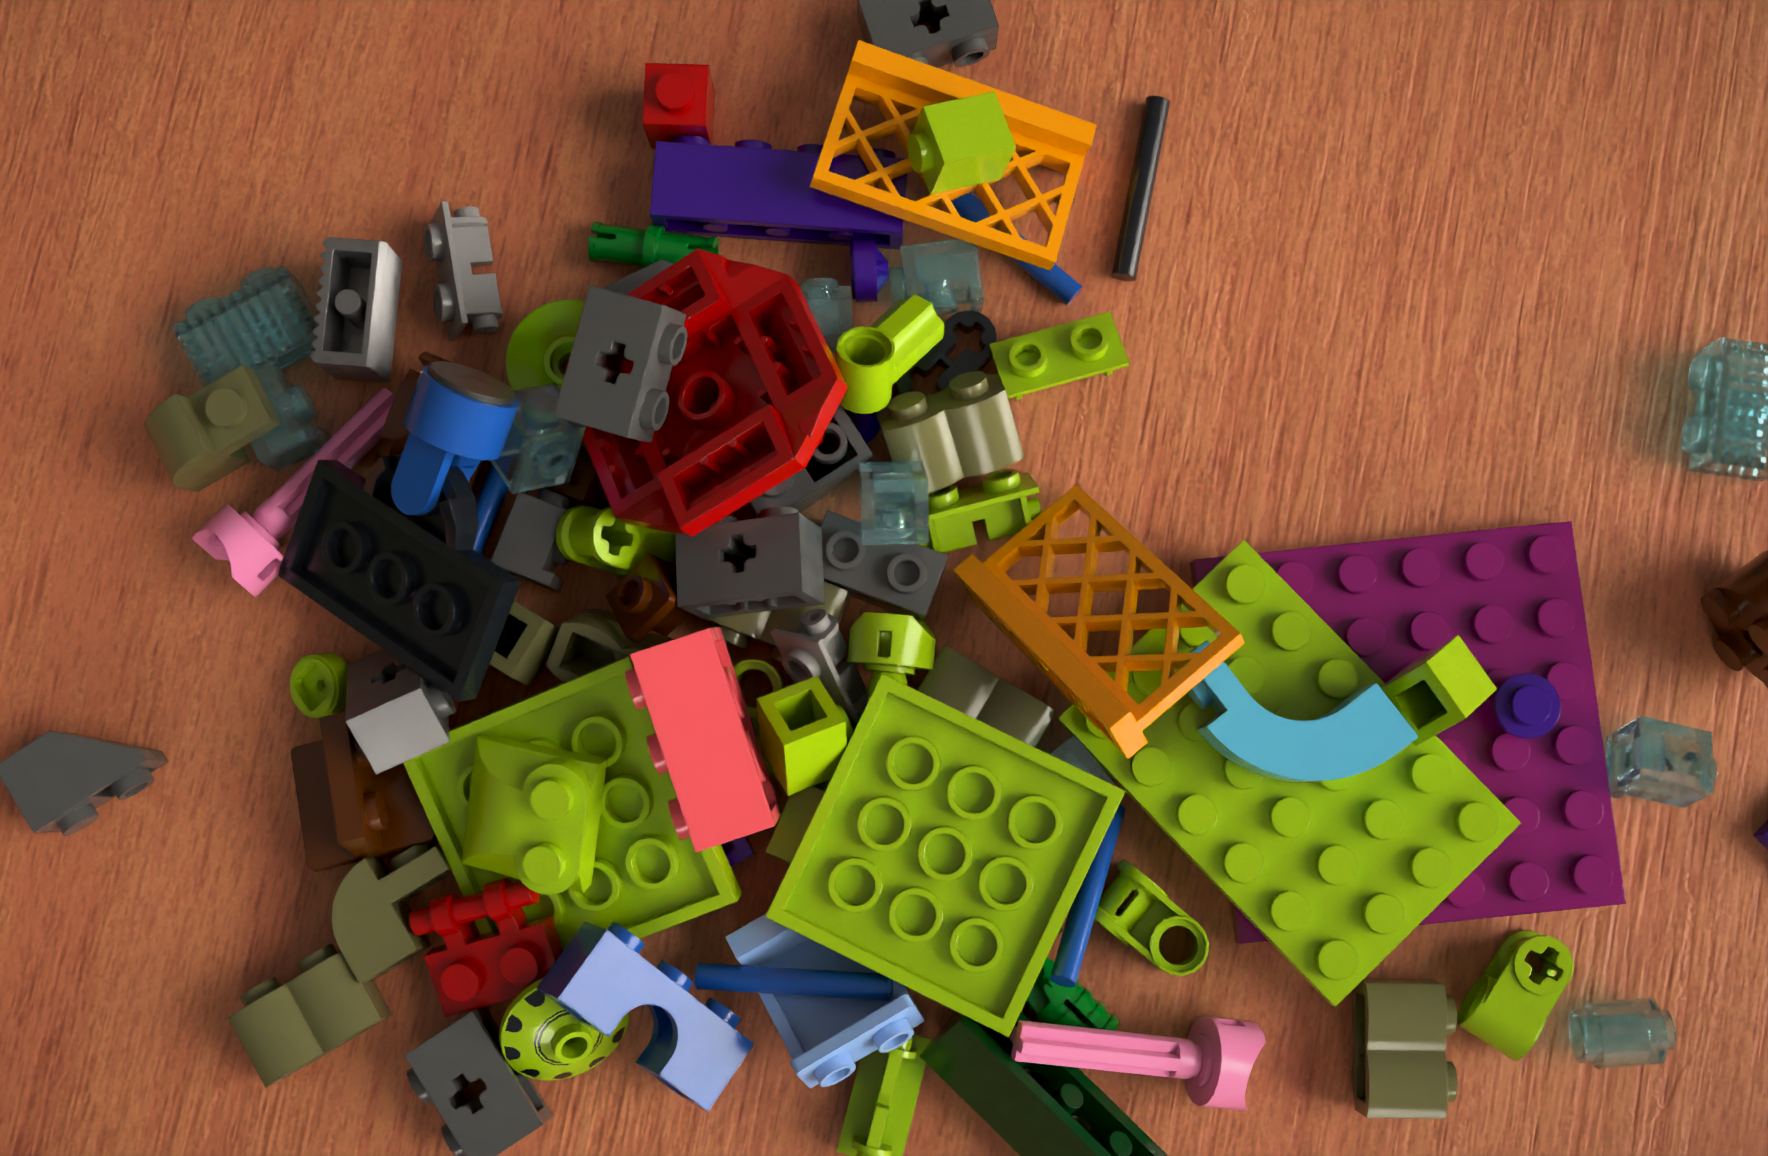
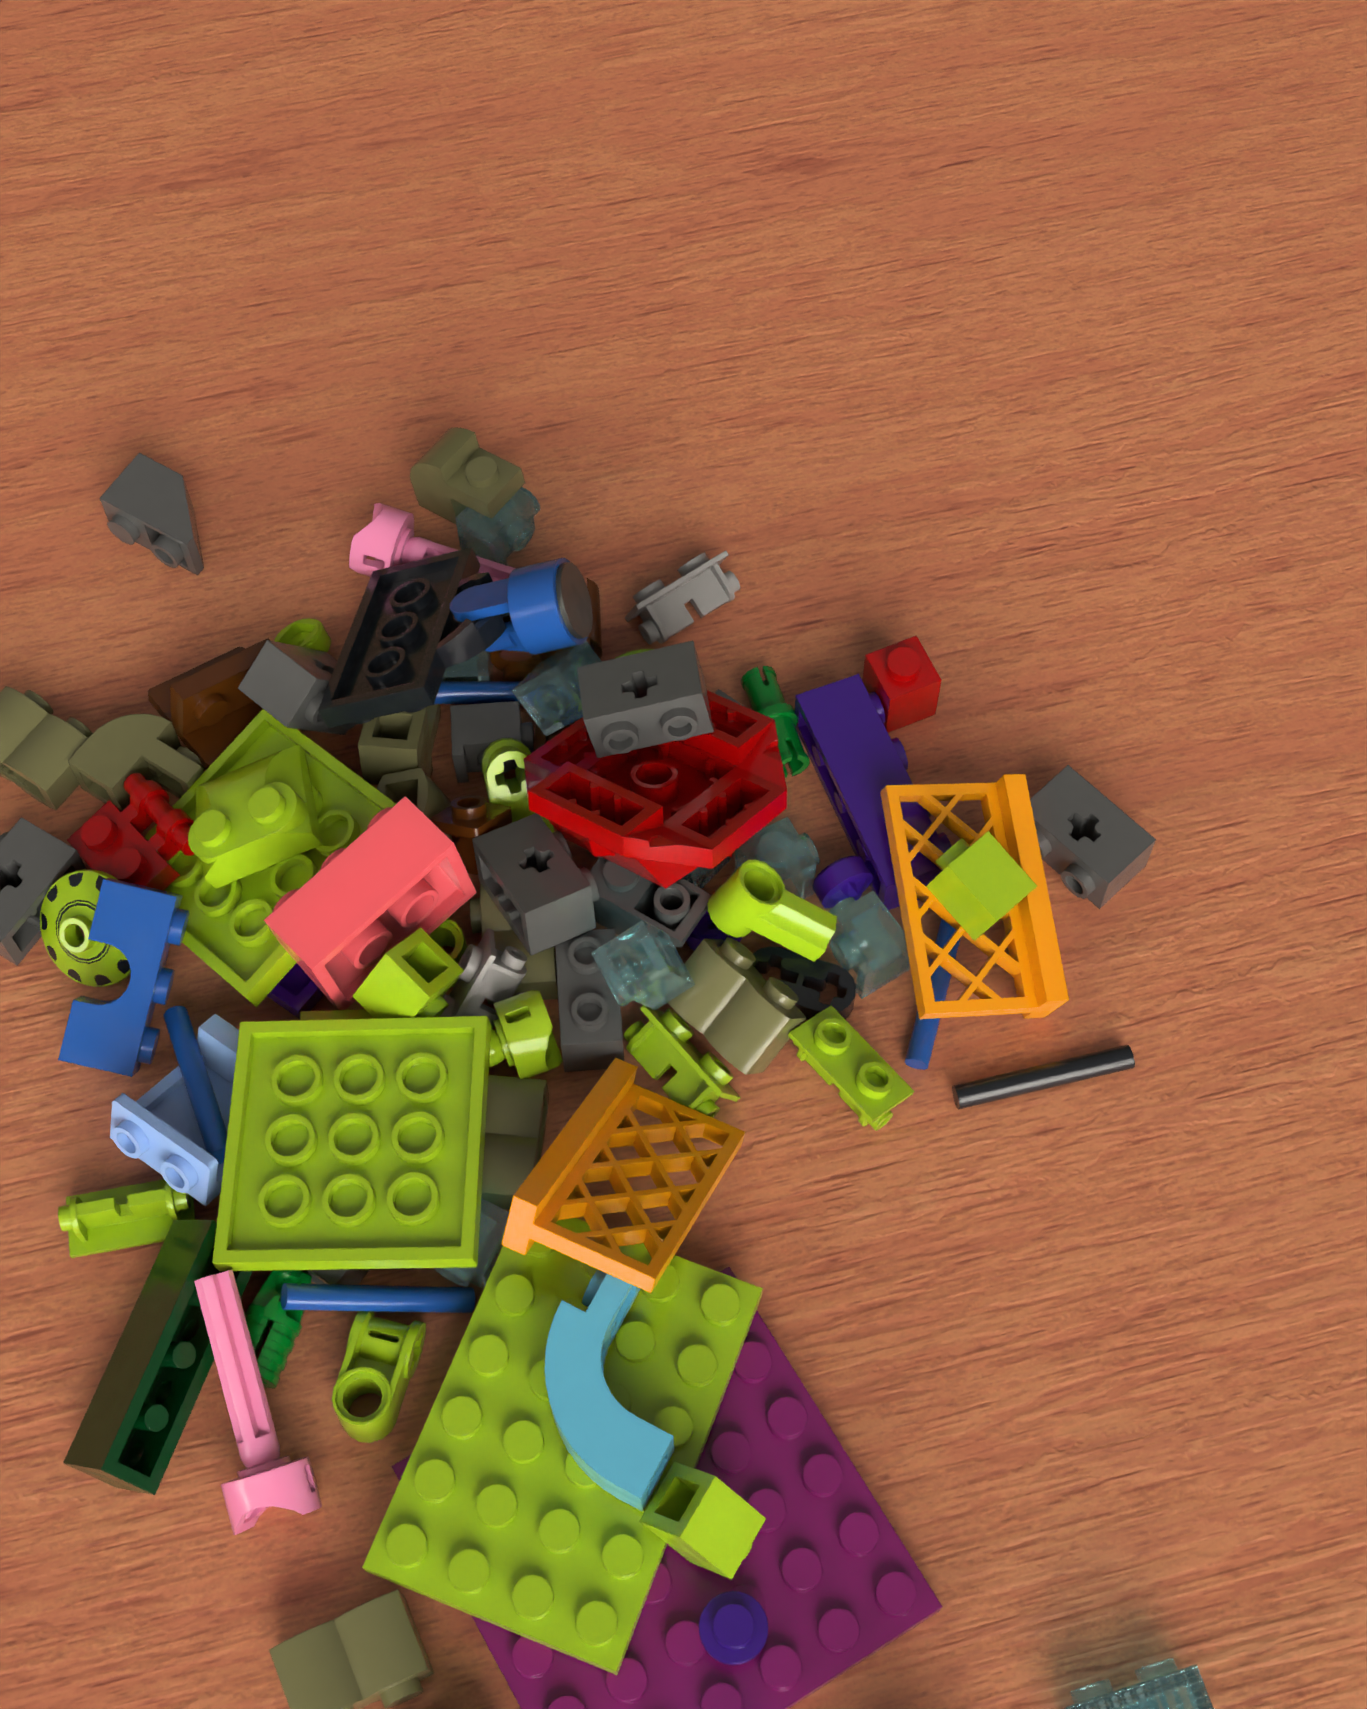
camera: 65 degrees right, 20 degrees down
clear light blue brick [171,266,319,388] -> none
flat silver brick [310,237,403,383] -> none

